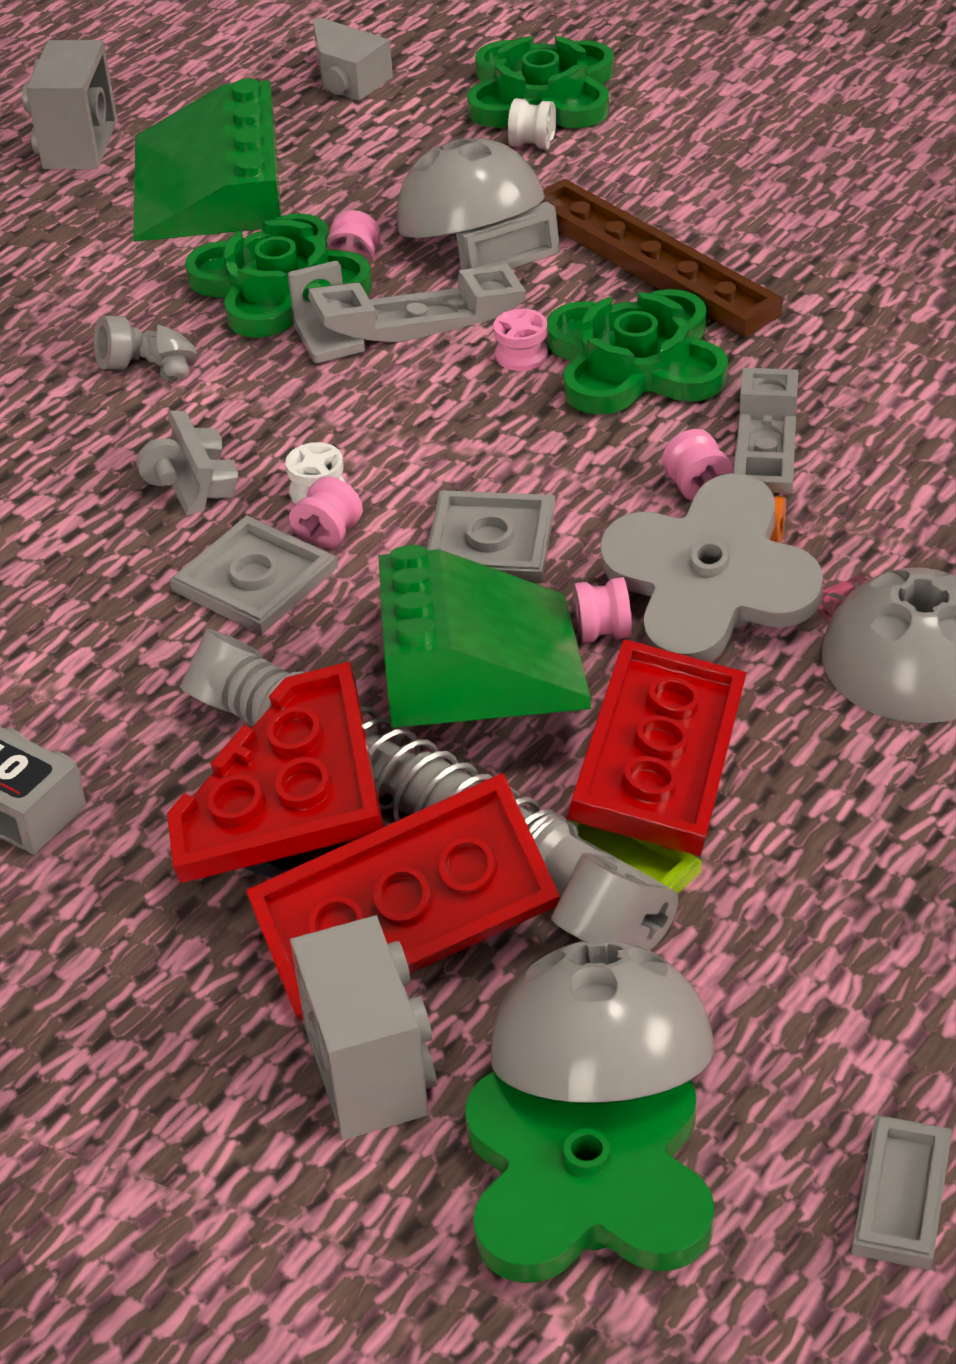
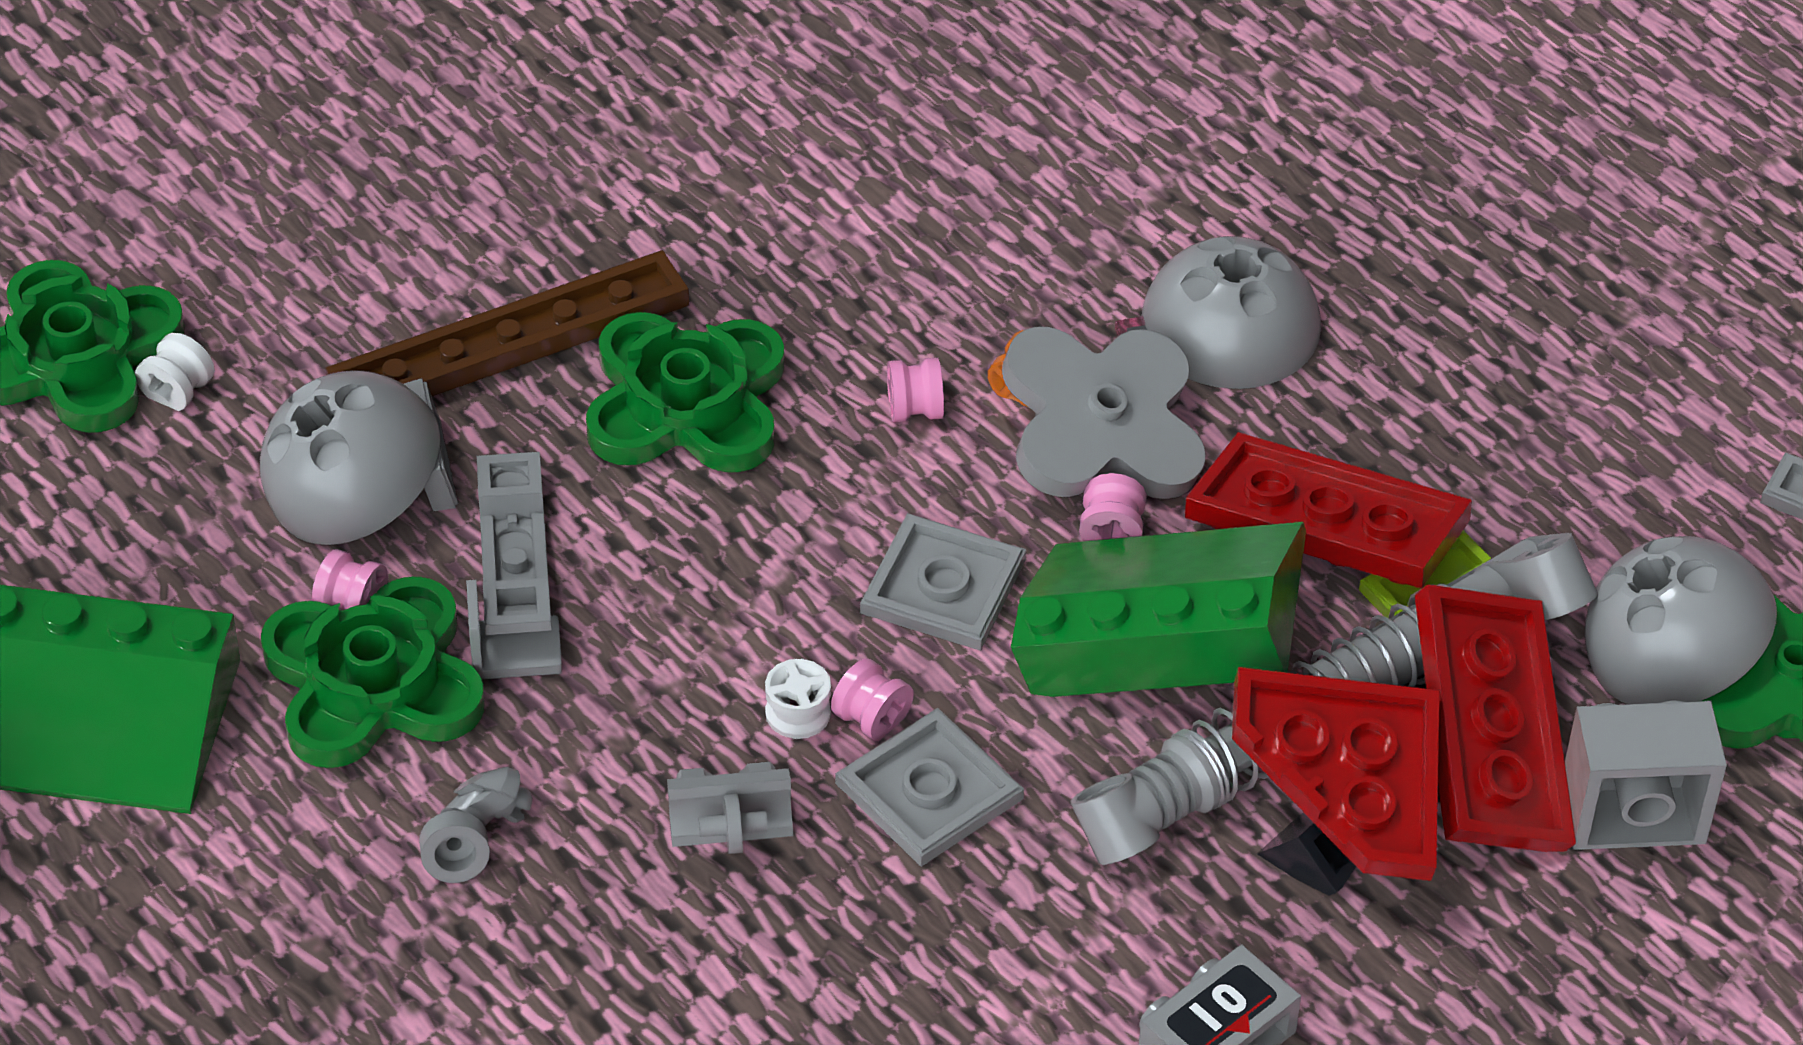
camera: 80 degrees left, 5 degrees up
bright pink wheel [494,308,548,371] -> none
light grey slope [734,368,798,494] -> none

